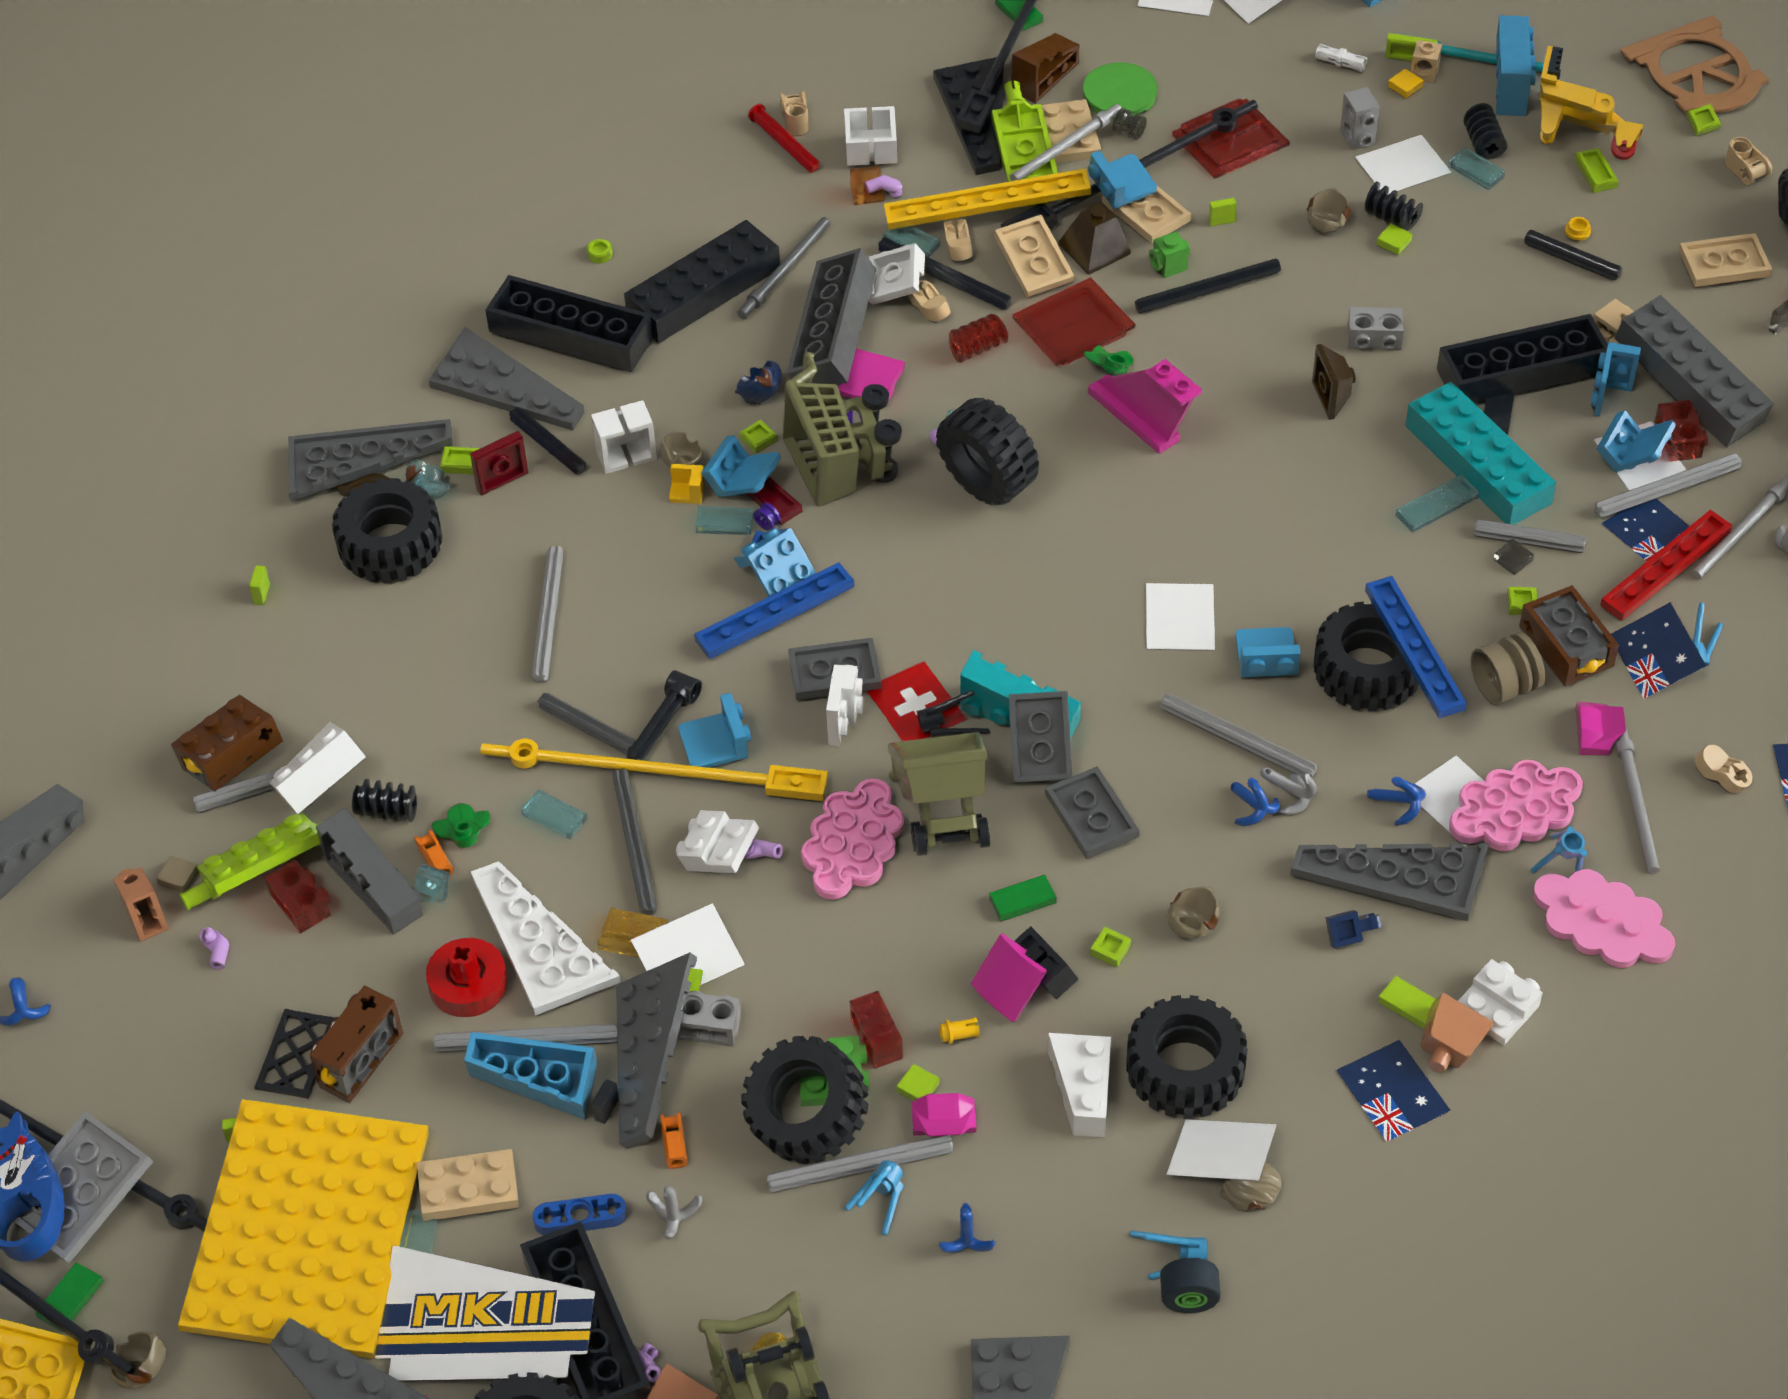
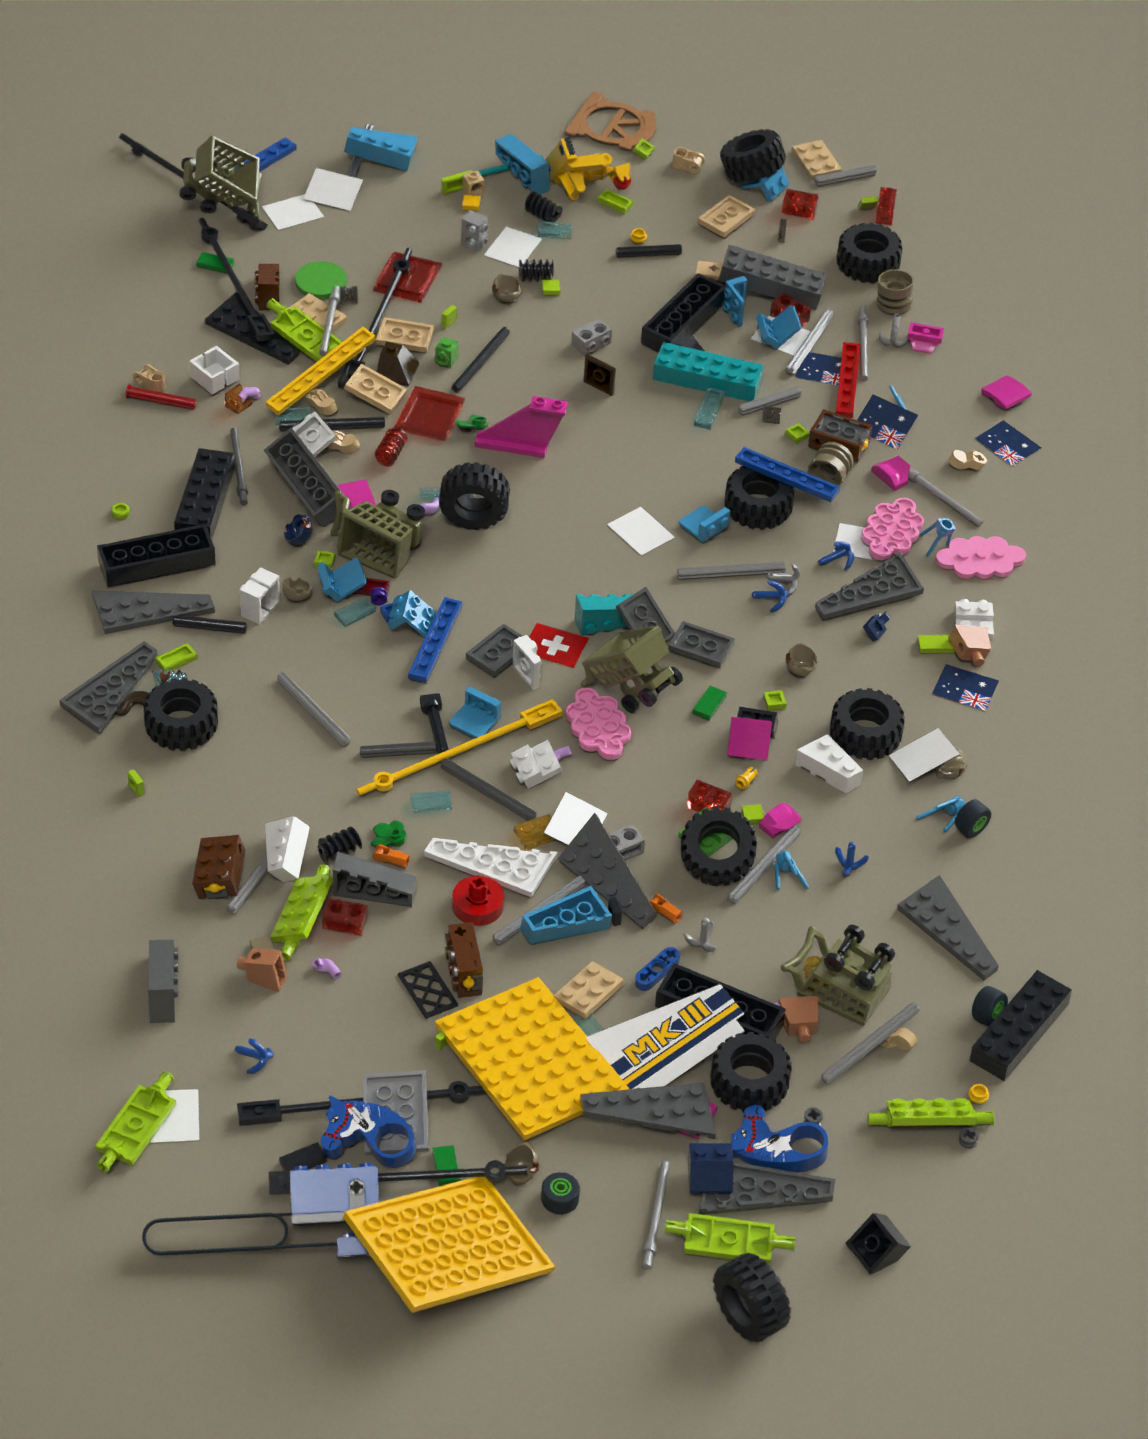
camera: 45 degrees left, 5 degrees down
clear light blue plate [415,864,449,903] -> none
dark red tile [470,431,529,495] -> none
yellow panel [669,464,705,504] -> none
black plant [917,690,990,737] -> none
dark azure bracket [1088,150,1157,209] -> none
white pin [1315,44,1367,72] -> none

